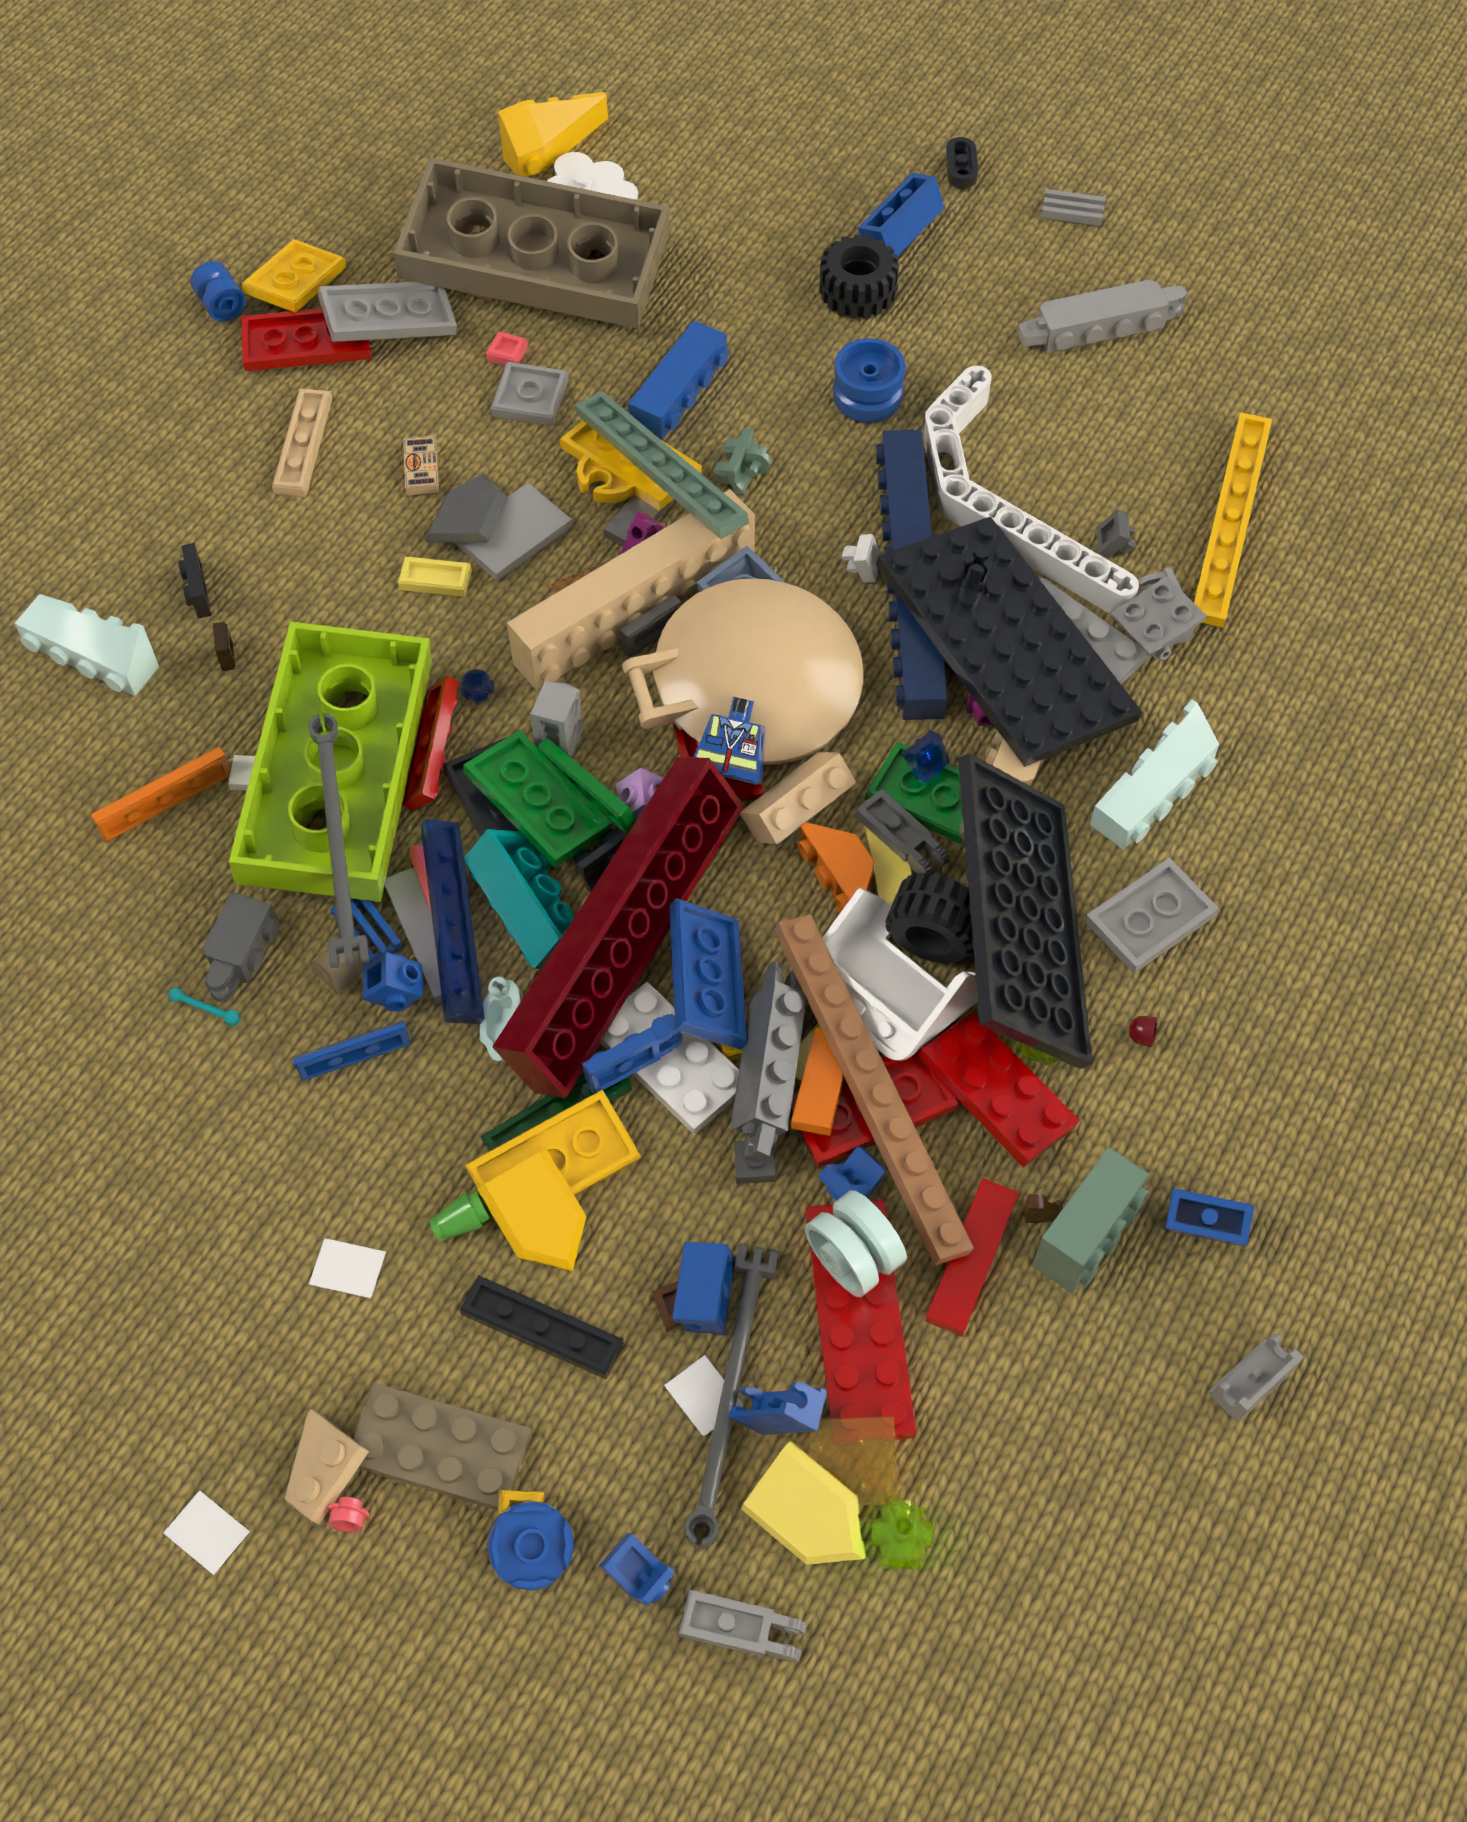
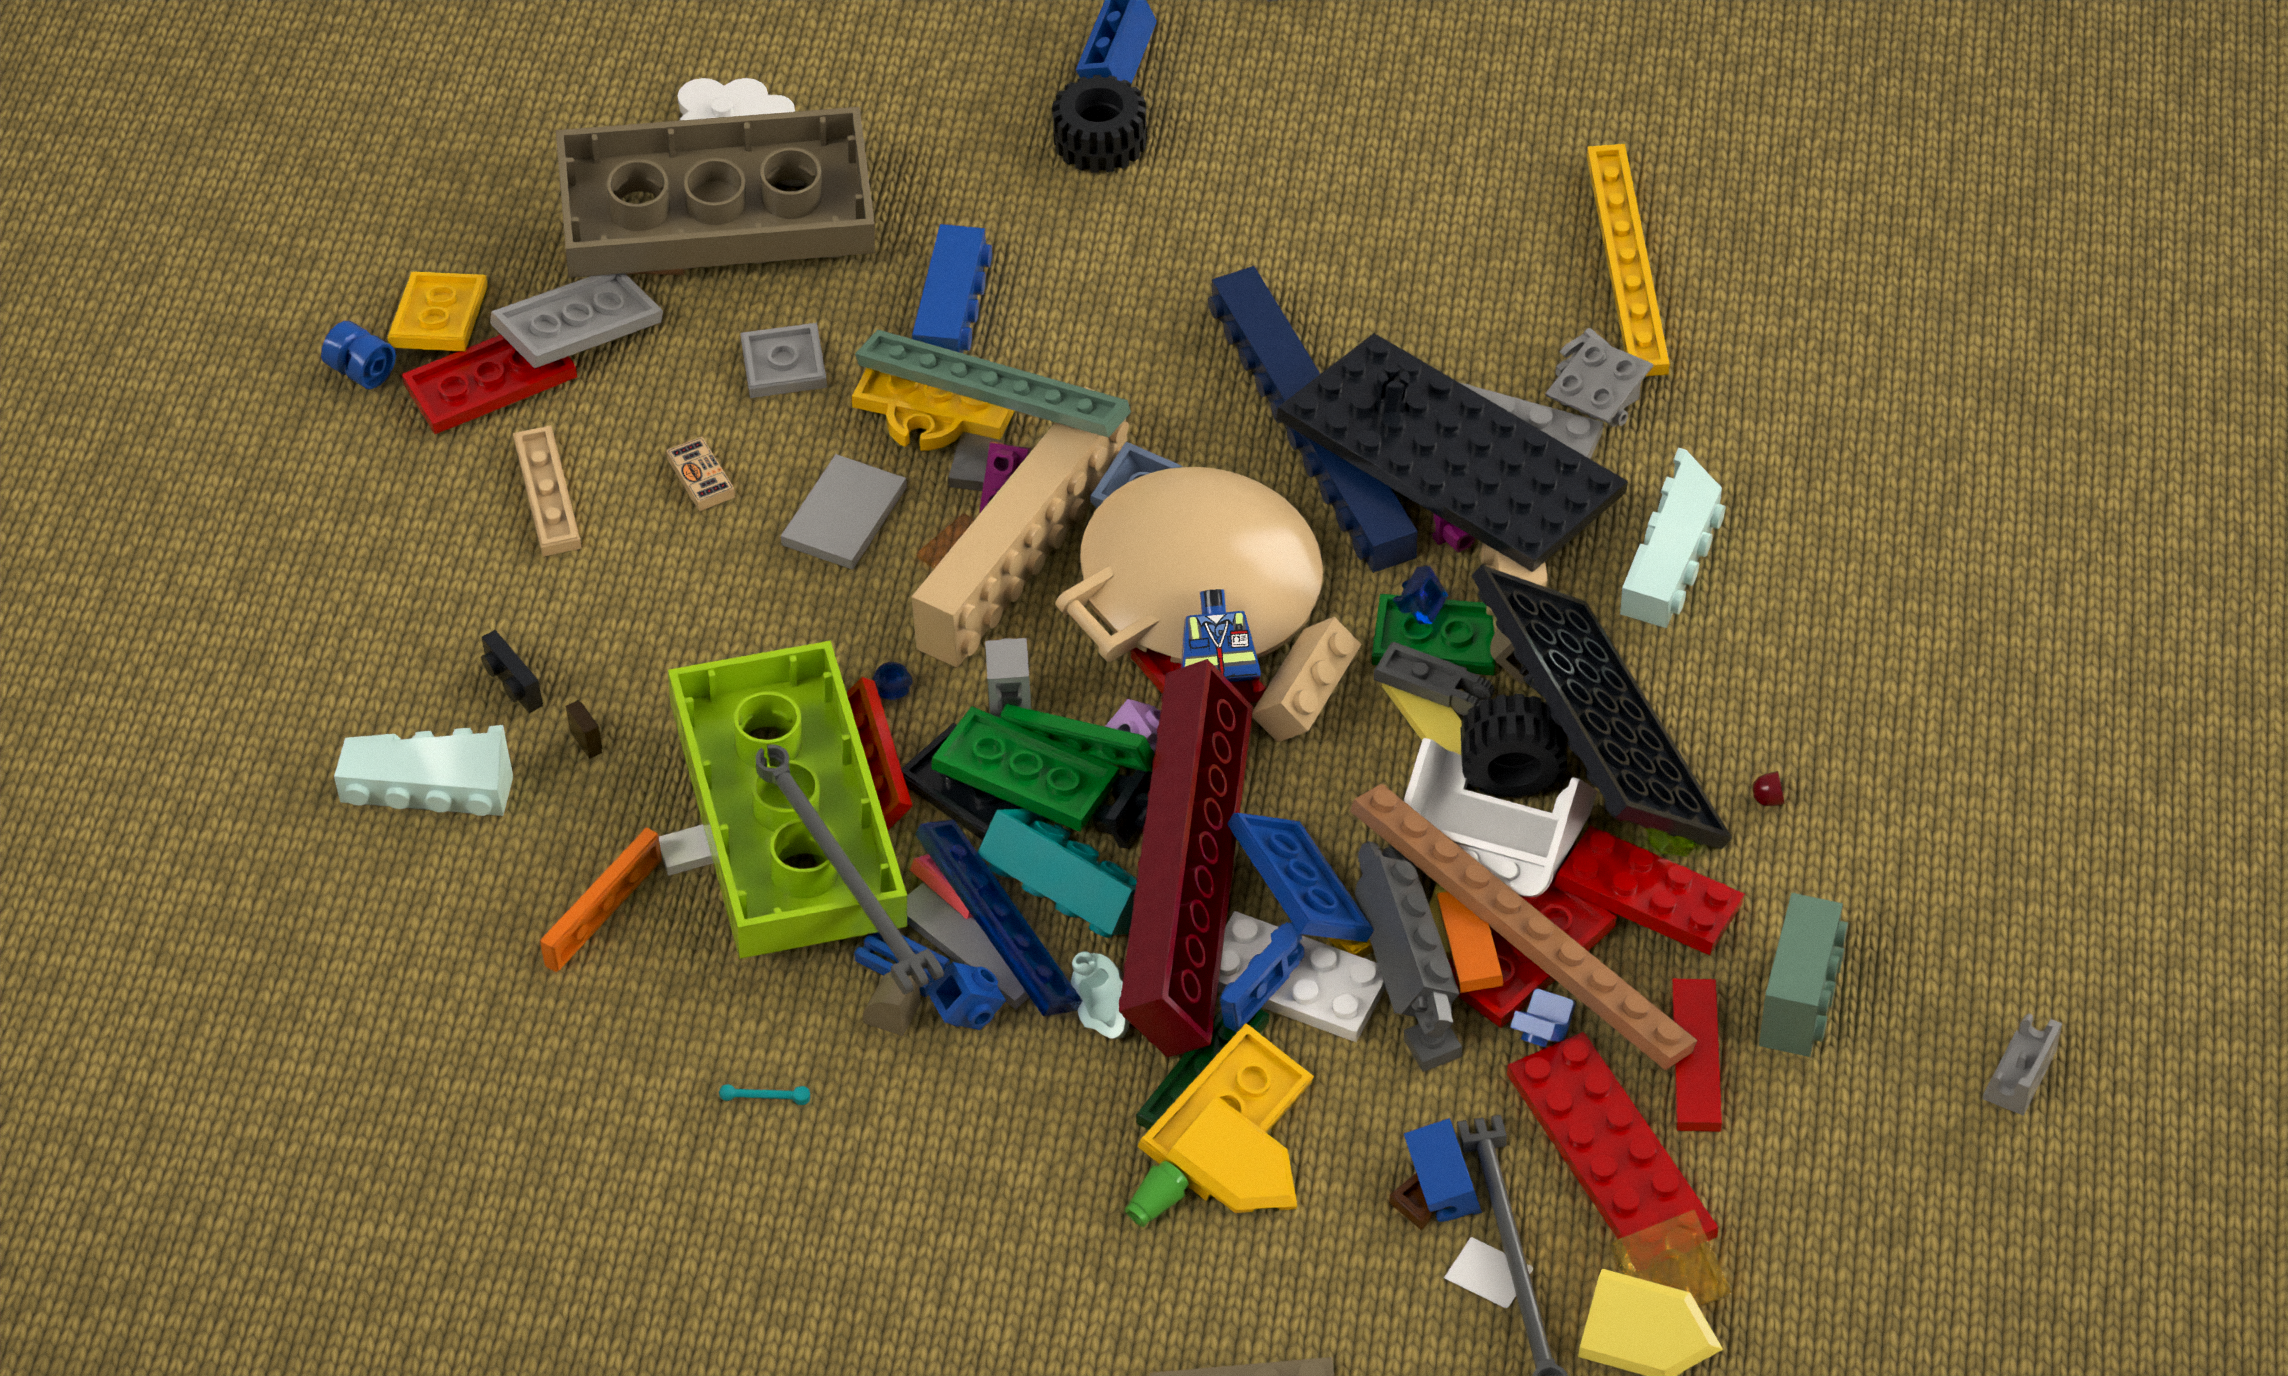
camera: 20 degrees left, 10 degrees down
dark grey hinge [203,892,279,1003] -> none
blue slope [293,1020,411,1081] -> none
white sticker [309,1238,386,1298] -> none
light yellow tile [398,556,472,597] -> none
dark grey tile [425,474,507,543] -> none
black tile [460,1275,624,1380] -> none
coral tile [486,331,528,366] -> none
yellow wedge [498,92,608,177] -> none
dark grey tile [620,594,681,657] -> none
sand green hips [713,428,772,494] -> none
blue hinge [729,1382,827,1435] -> none
orange slope [797,822,875,913] -> none
light aqua wheel [804,1190,907,1297] -> none
blue wheel [833,338,906,423] -> none
white tile [841,534,881,583] -> none
clear neon green brick [871,1500,933,1570] -> none
white beam [923,366,1139,614] -> none
light grey hinge [1017,279,1187,353] -> none
reddish brown tile [1024,1194,1063,1223] -> none
light grey plate [1085,858,1219,974] -> none
dark grey tile [1096,509,1136,558] -> none
blue brick [1164,1188,1254,1247] -> none

